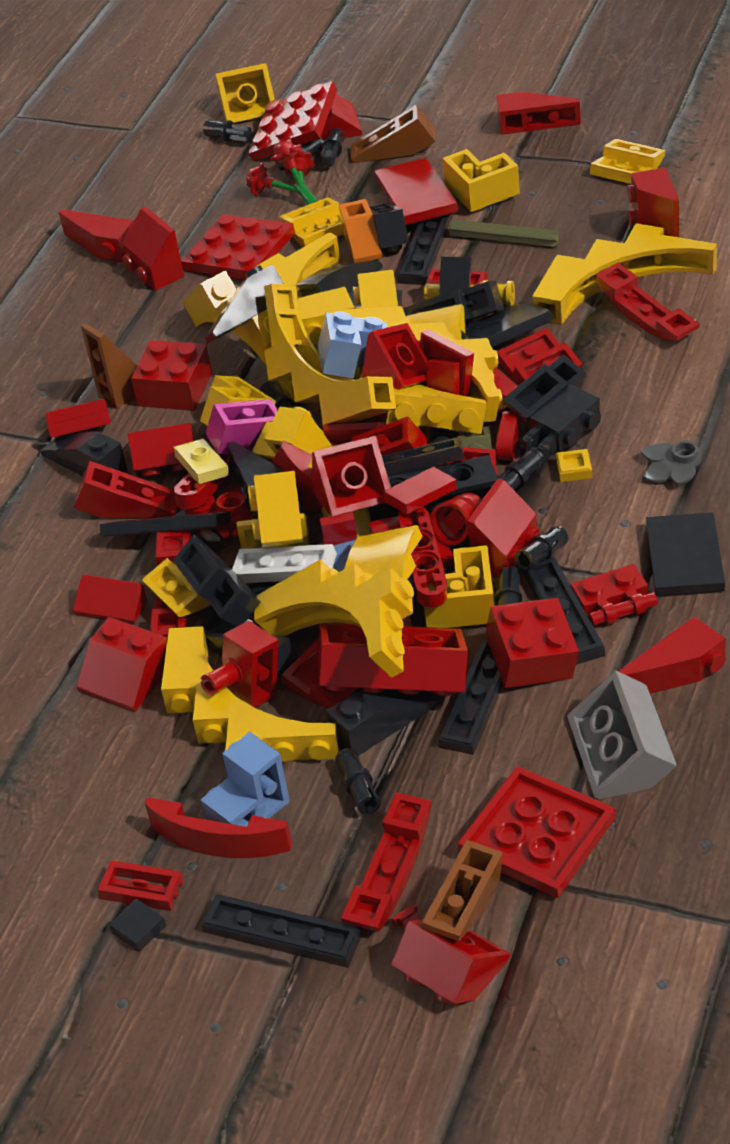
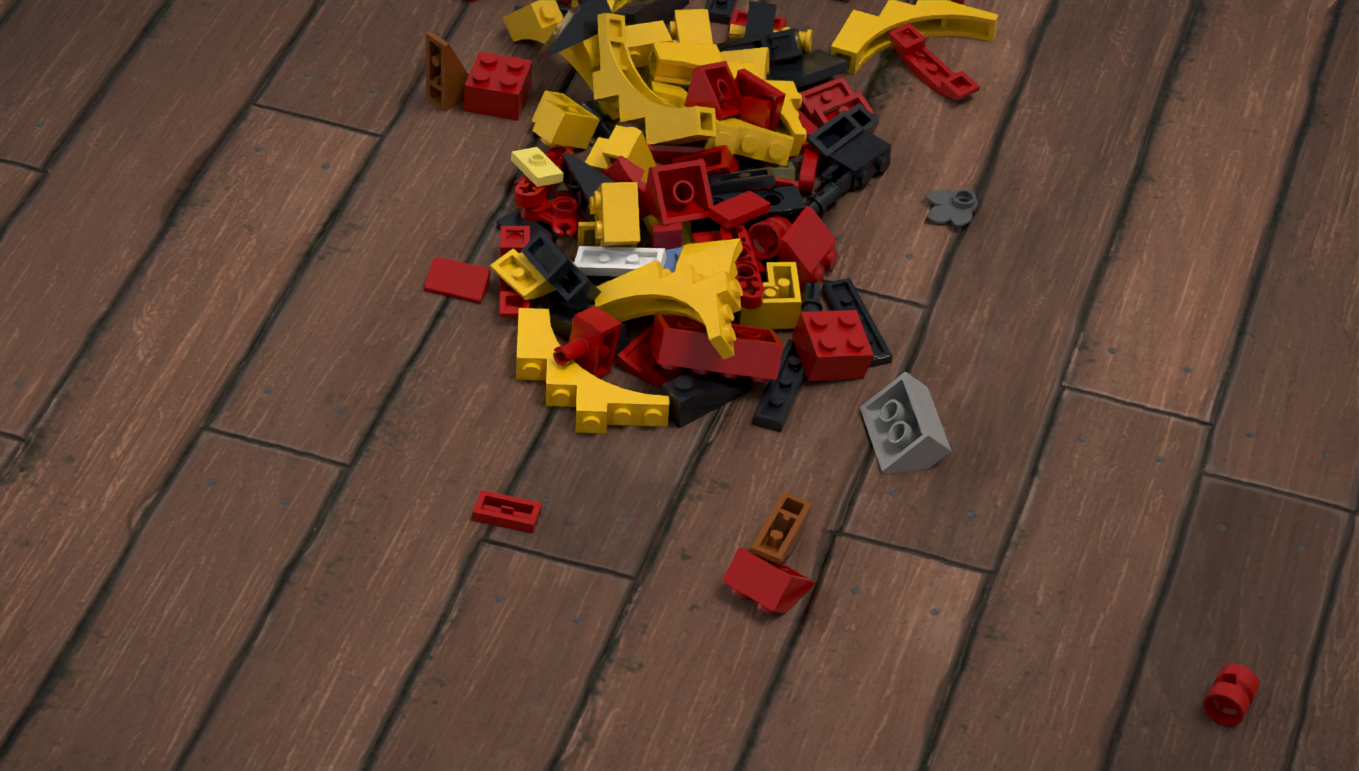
camera: 10 degrees left, 0 degrees up
black slope [40,432,128,477] -> none
red slope [45,398,111,438] -> none
red slope [73,461,177,518] -> none
red slope [77,617,167,712] -> none
black tile [99,511,231,537] -> none
black tile [109,899,166,952] -> none
red slope [127,423,196,477] -> none
red slope [144,797,292,858] -> none
medium blue brick [201,732,290,827] -> none
black tile [202,894,362,968] -> none
dark pink brick [206,399,278,454] -> none
medium blue brick [318,311,387,378] -> none
black pin [335,748,381,814] -> none
red slope [341,792,432,932] -> none
red piece [392,903,421,930] -> none
red plate [457,766,616,898] -> none
black pin [515,526,569,571] -> none
yellow tile [555,449,592,483] -> none
red plate [571,563,658,626] -> none
red slope [618,617,726,694] -> none
black tile [646,512,725,596] -> none

